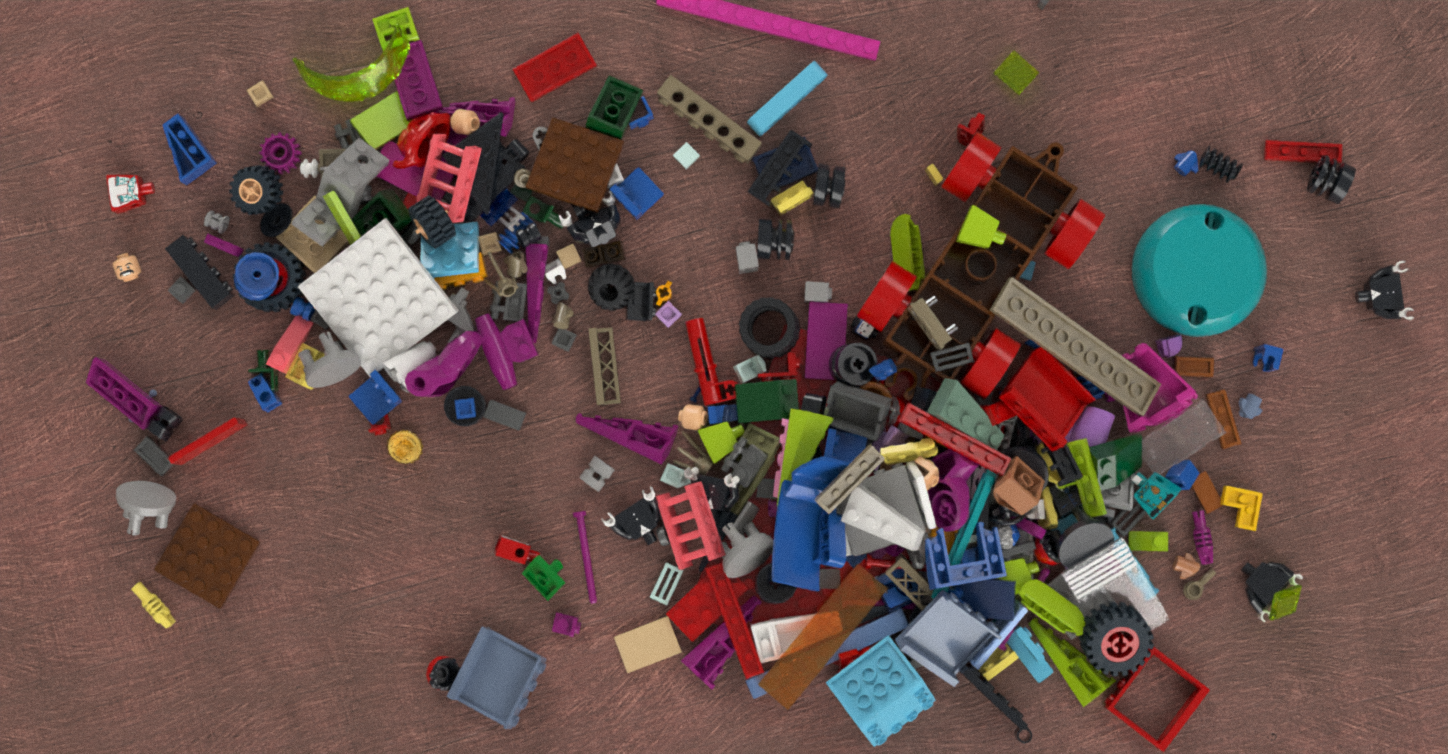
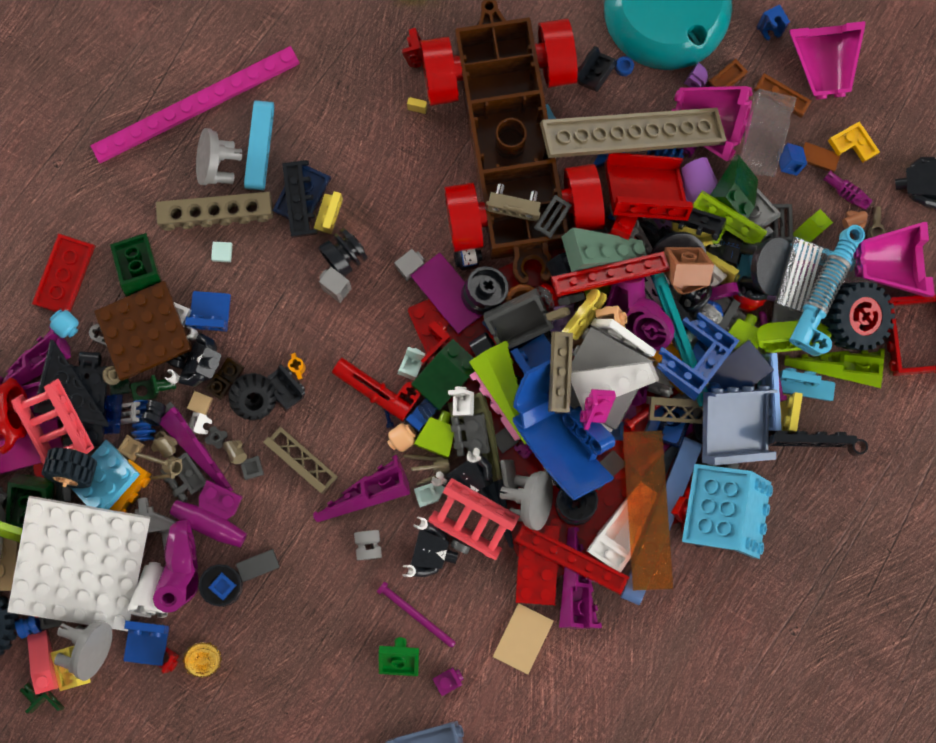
camera: 45 degrees left, 5 degrees down
blue leg [248,373,283,413] -> none
light nougat head [450,109,480,135] -> none
red torso [494,535,540,565] -> none
blue bracket [629,96,654,129] -> none
light aqua tile [650,562,684,605] -> none
lavender plate [655,301,682,328] -> none
black tyre [739,297,800,359] -> none
black wheel [813,163,846,209] -> none
blue piece [869,359,897,382] -> none
lime brick [890,214,925,290] -> none
lime torso [956,205,1006,248] -> none
teal torso [1131,472,1181,520] -> none
sand blue piece [1239,393,1262,419] -> none
none -> medium azure head [49,309,79,338]
none -> light grey piece [196,128,242,186]
none -> white bracket [448,387,474,417]
none -> dark tan tile [546,307,571,321]
none -> black bracket [577,46,617,92]
none -> dark pink bracket [580,389,616,430]
none -> blue tile [615,56,634,76]
none -> dark pink cone [789,21,865,100]
none -> medium azure piece [789,225,865,356]
none -> dark pink cone [853,222,935,297]

